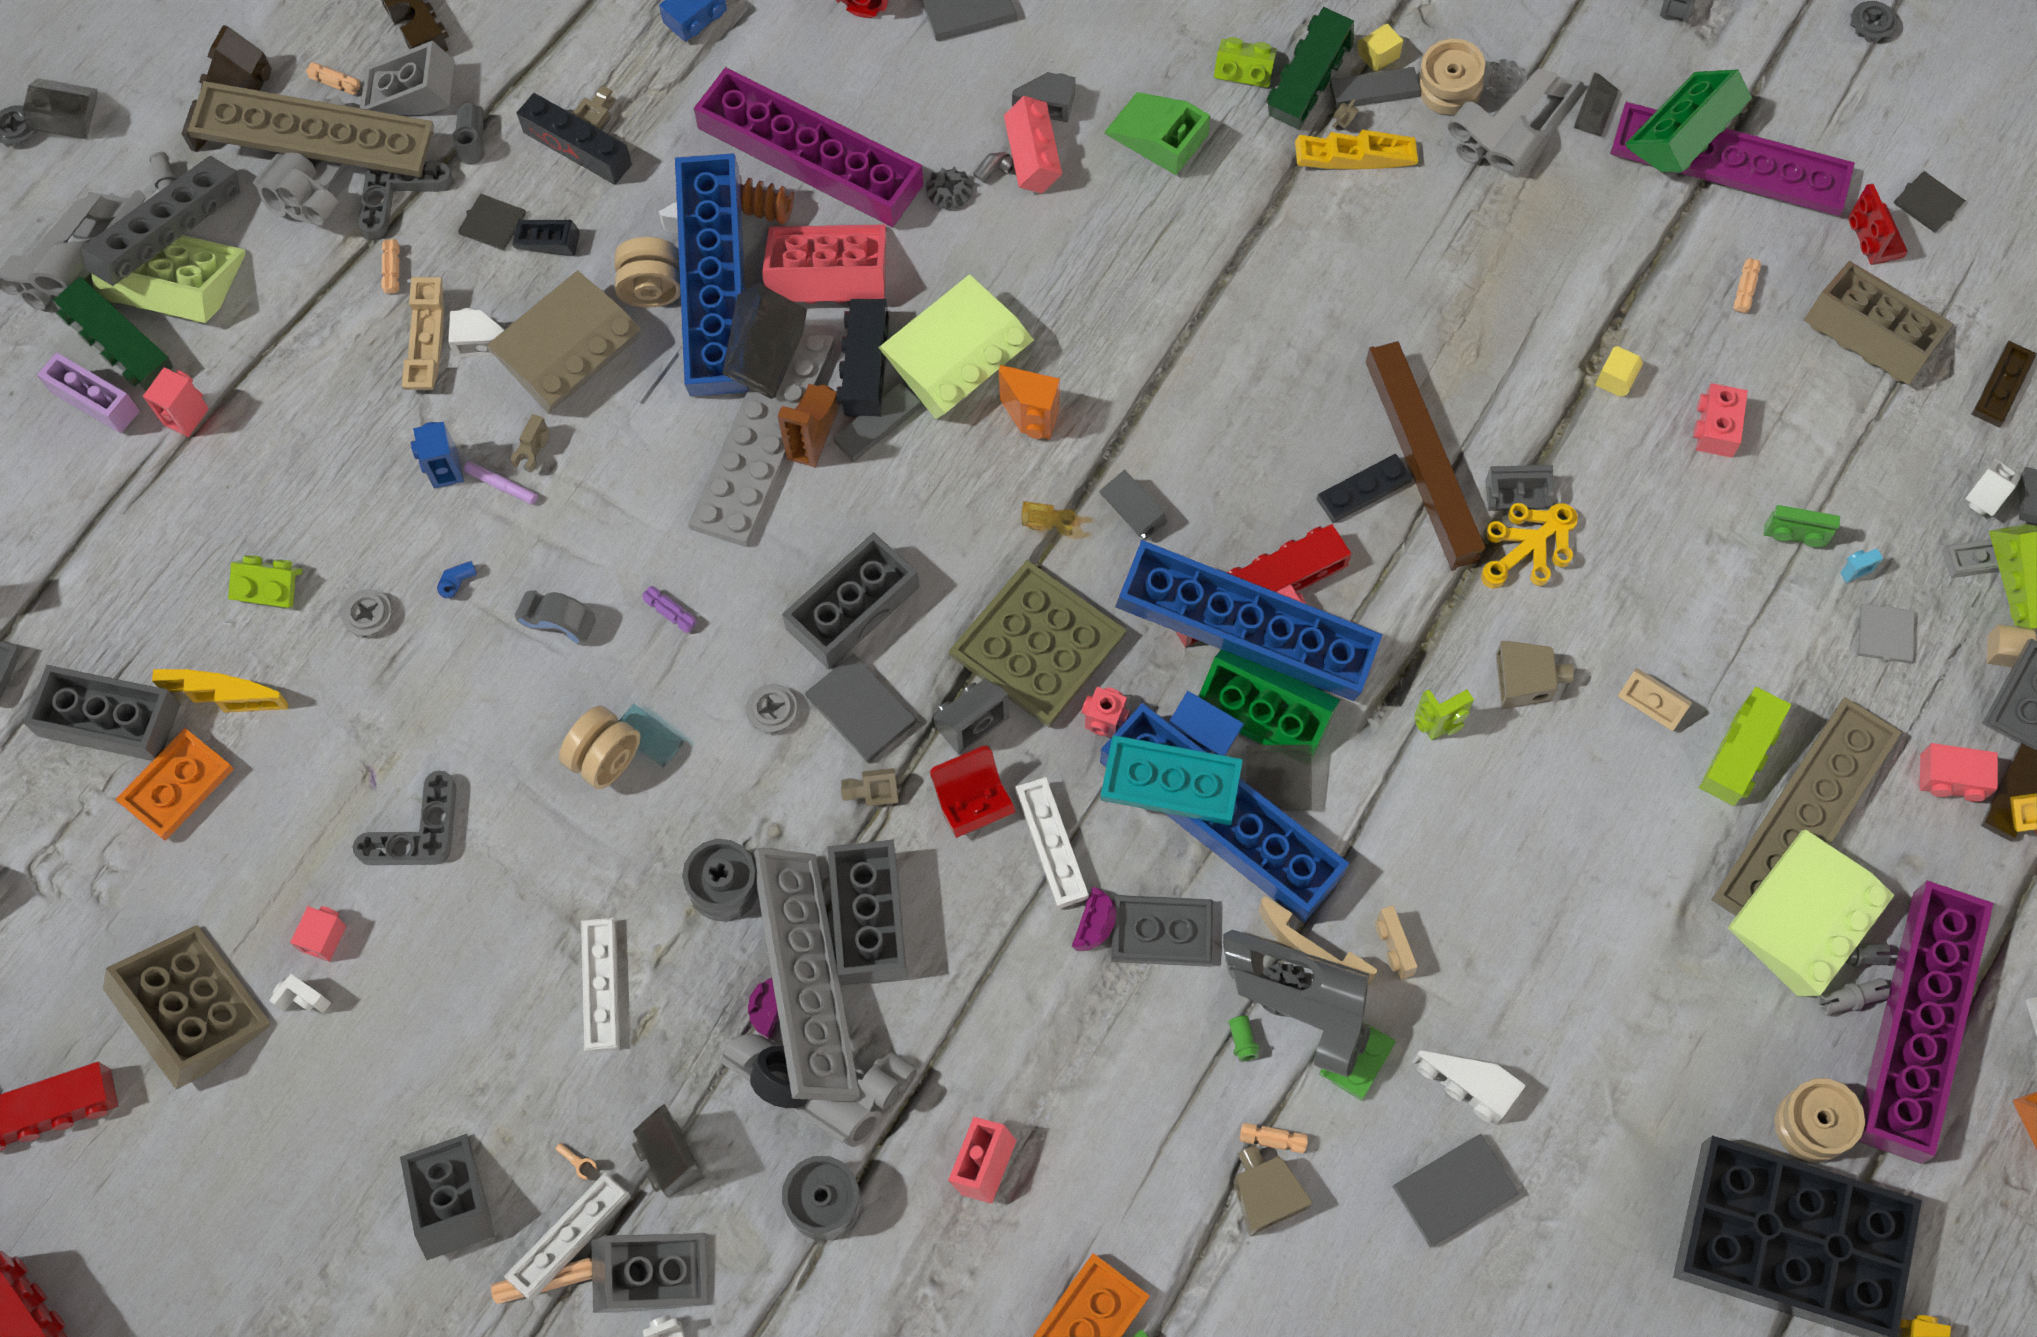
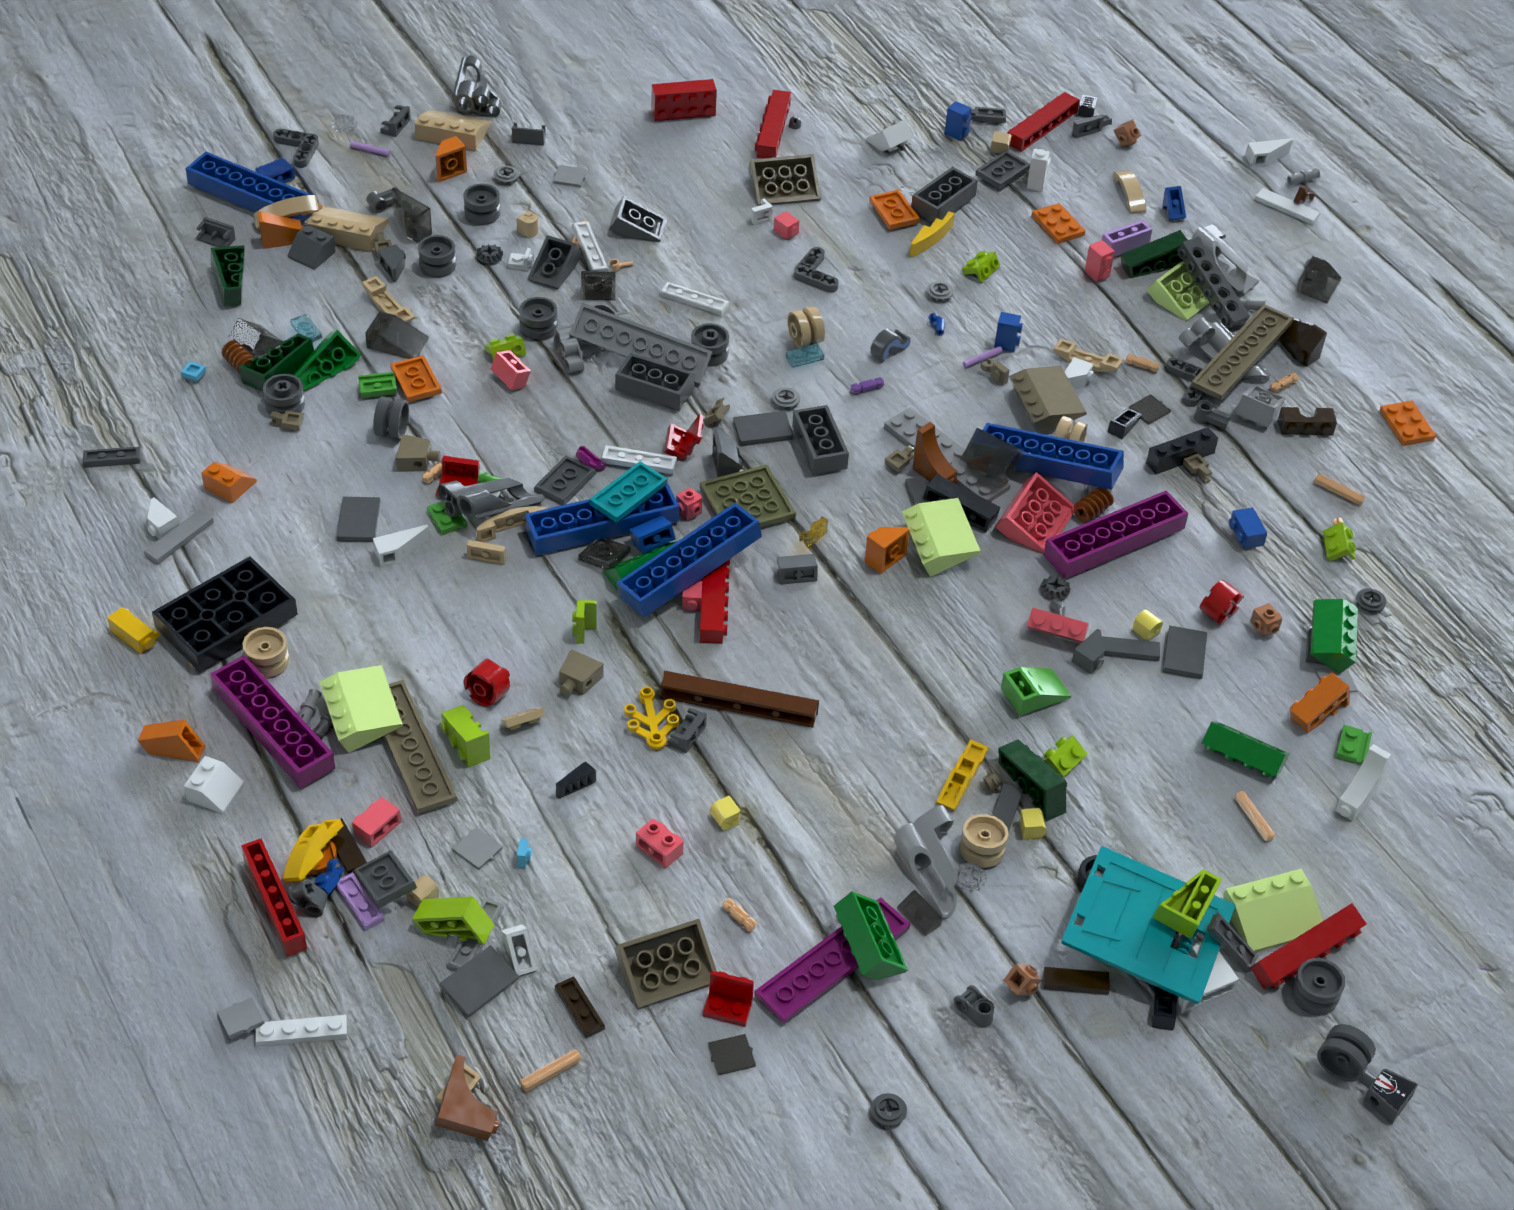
camera: 115 degrees right, 20 degrees down
black plate [1316,453,1412,523] -> none
bright green plate [1763,505,1840,547] -> none
none -> dark grey wheel [373,396,409,439]
none -> red bracket [436,455,480,497]
none -> red brick [463,659,510,707]
none -> lime bracket [484,334,527,361]
none -> black slope [556,761,596,799]
none -> dark tan plate [885,445,915,472]
none -> orange plate [1031,203,1086,244]
none -> dark grey tile [1102,636,1160,661]
none -> light yellow piece [1132,610,1163,641]

